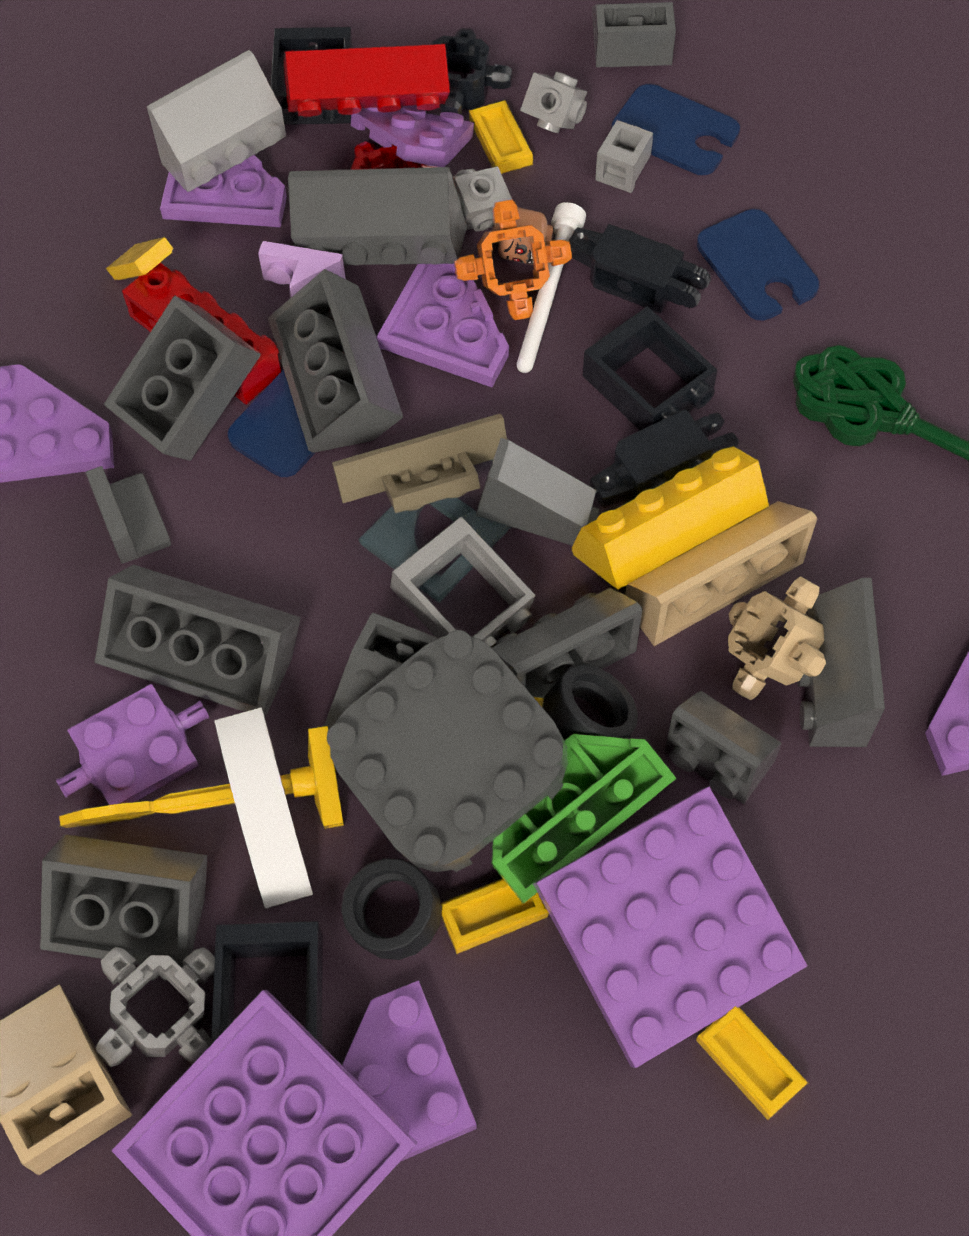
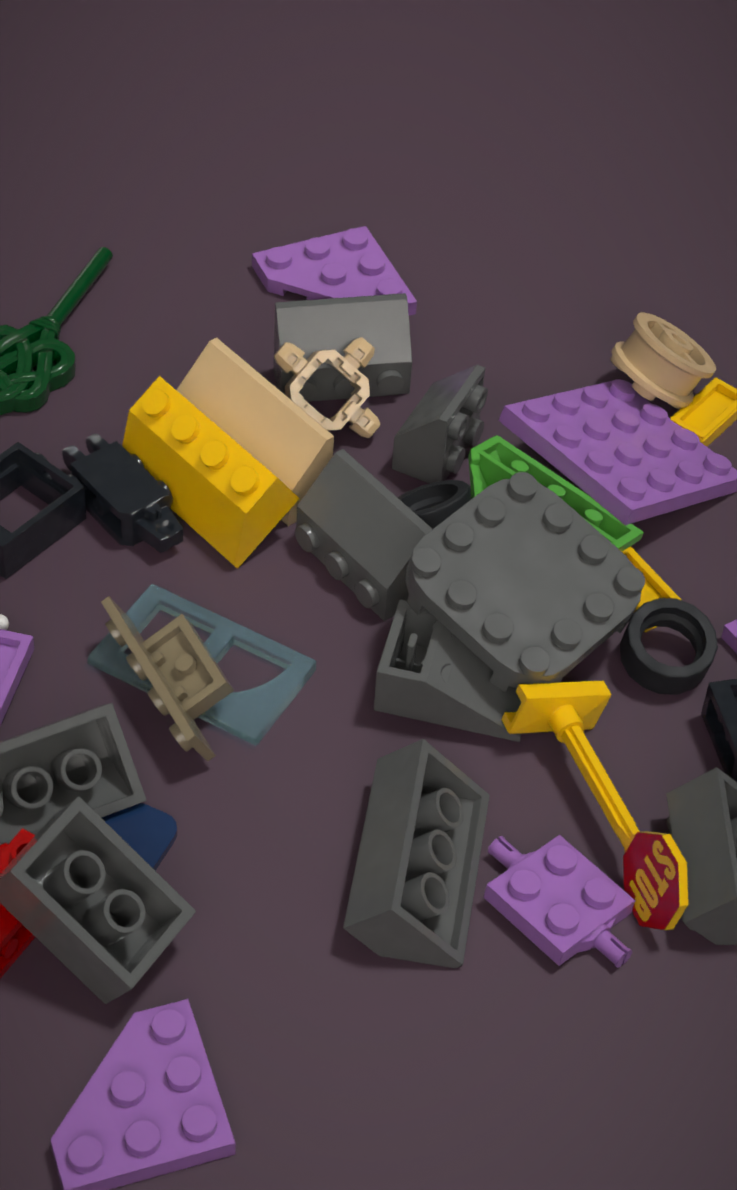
camera: 105 degrees left, 15 degrees down
dark grey panel [85,466,171,564] -> none
white slope [215,707,313,909] -> none
light grey window [390,516,535,648] -> none
dark grey slope [475,438,599,546] -> none
none -> tan wheel [610,312,716,409]

